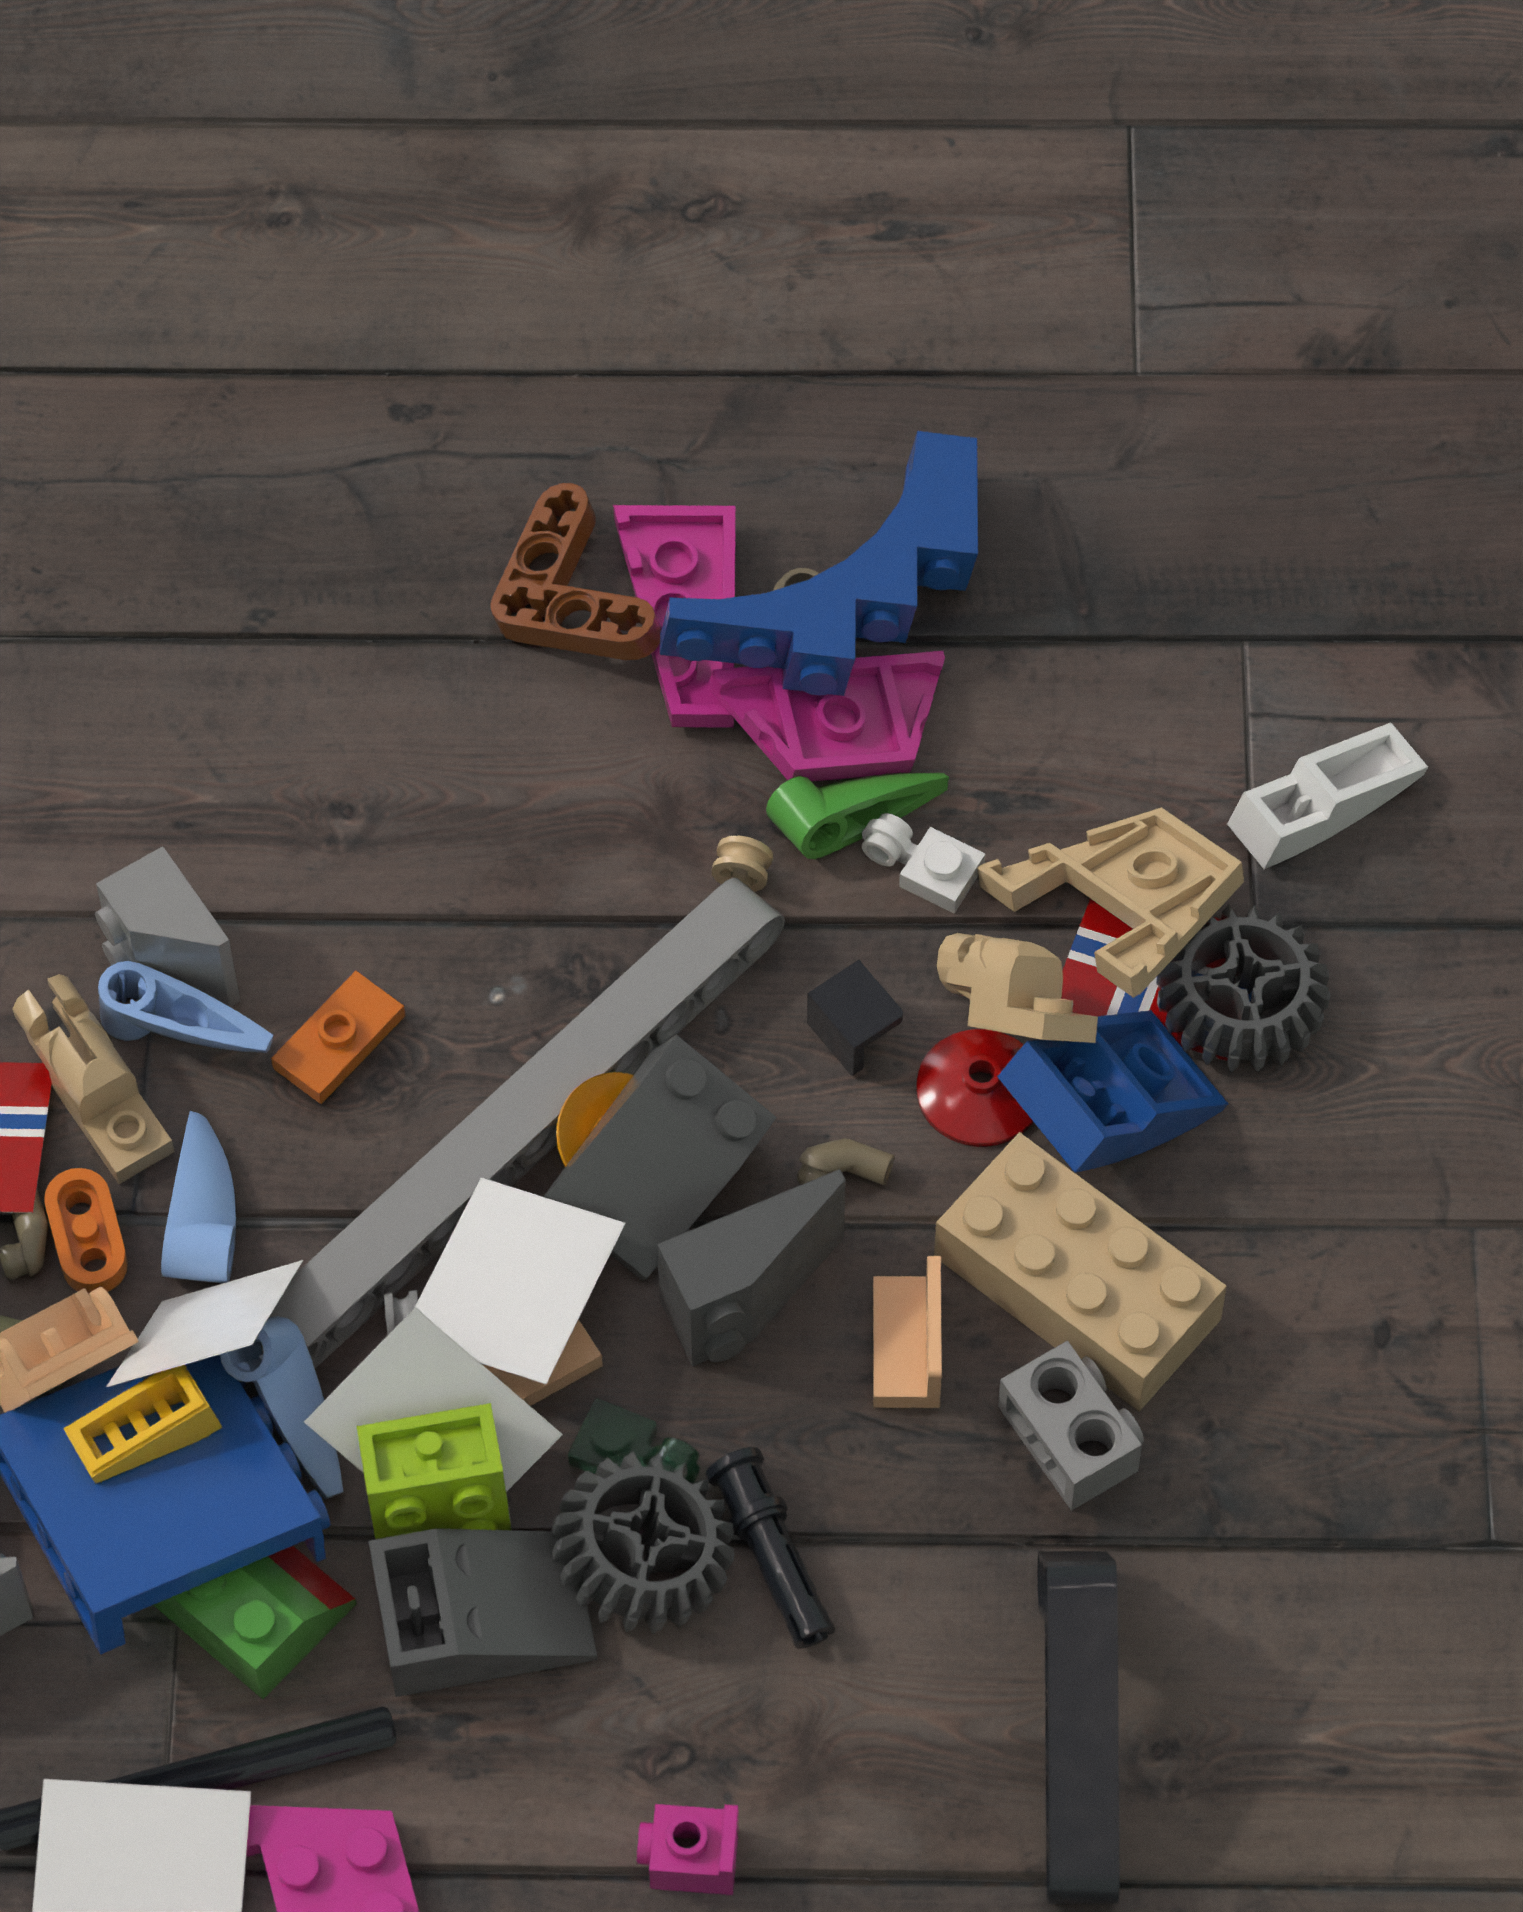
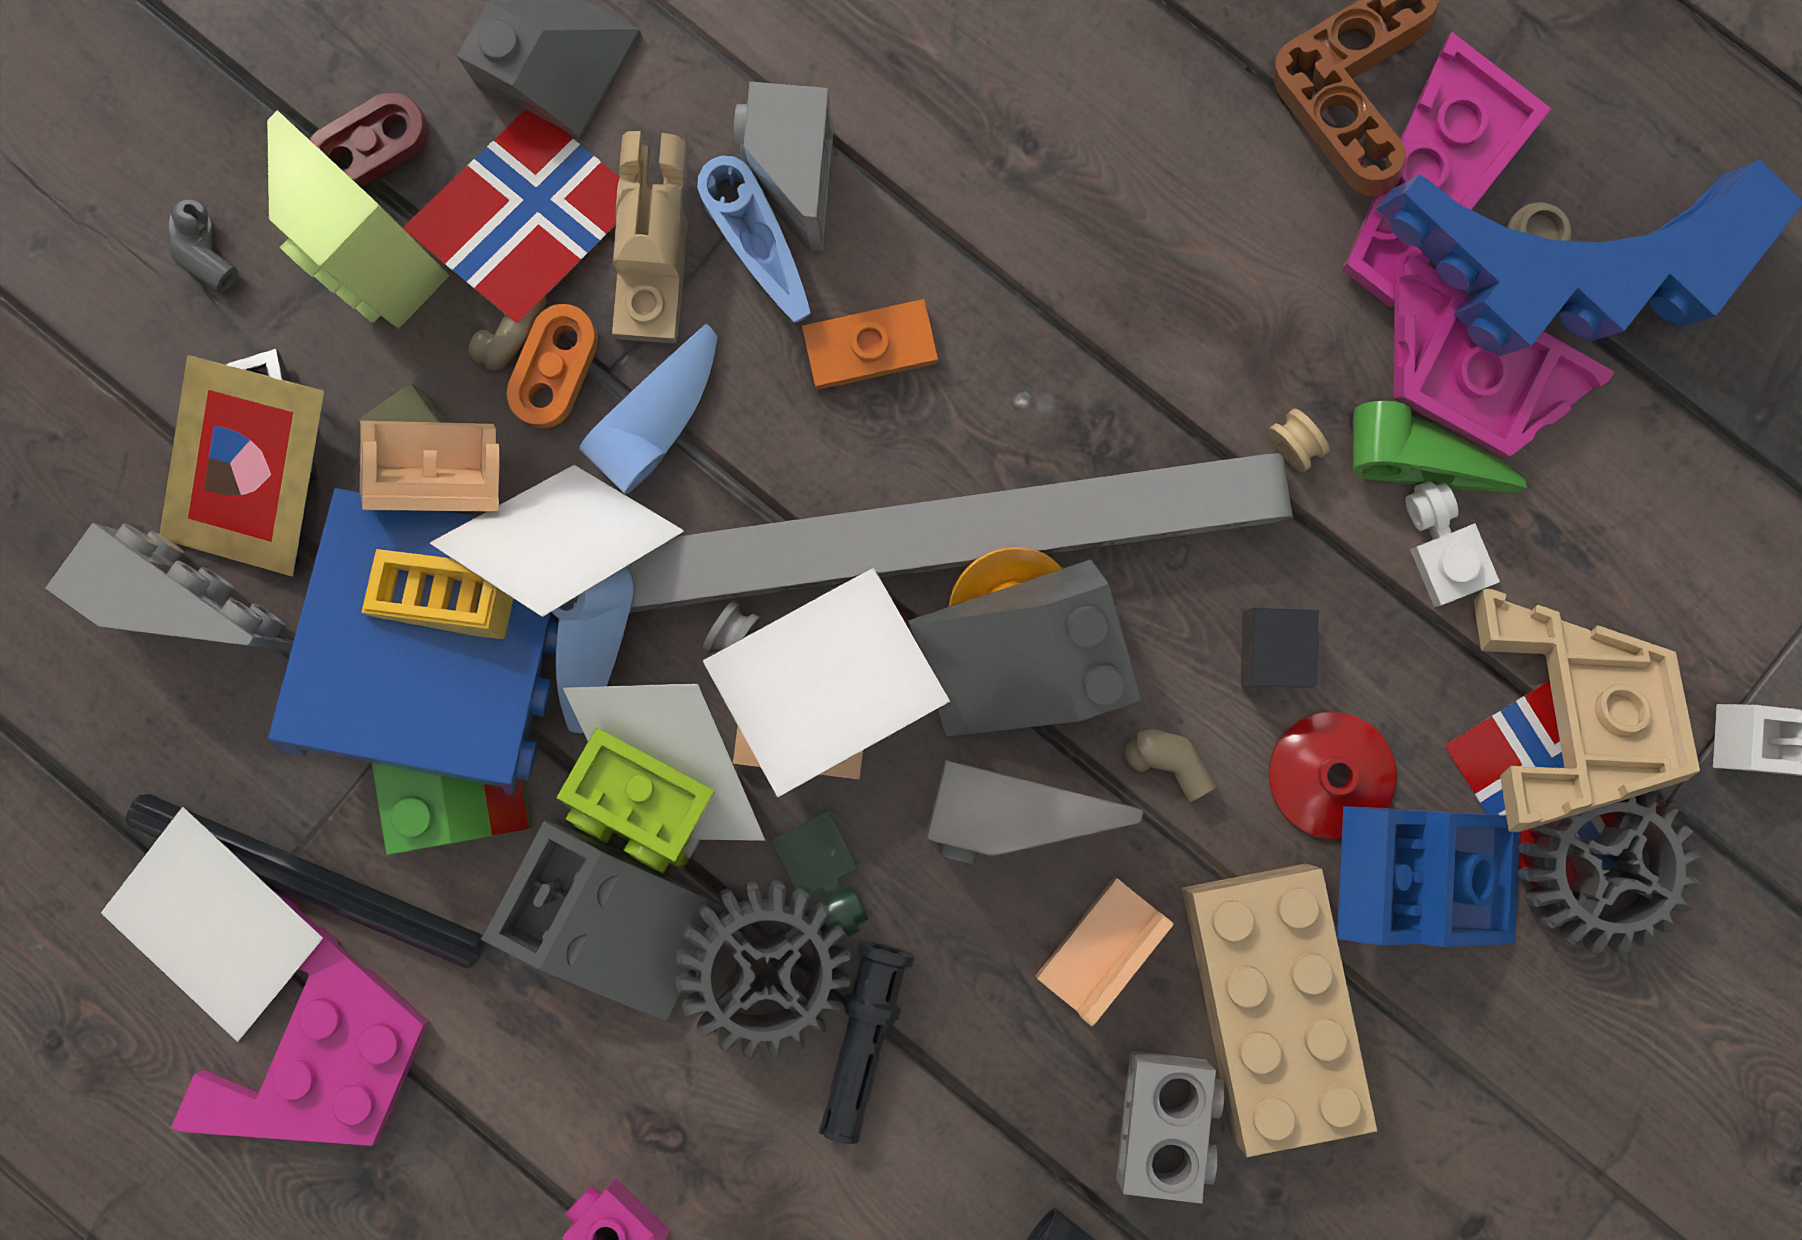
camera: 45 degrees right, 25 degrees up
tan plate [937,933,1098,1043] -> none

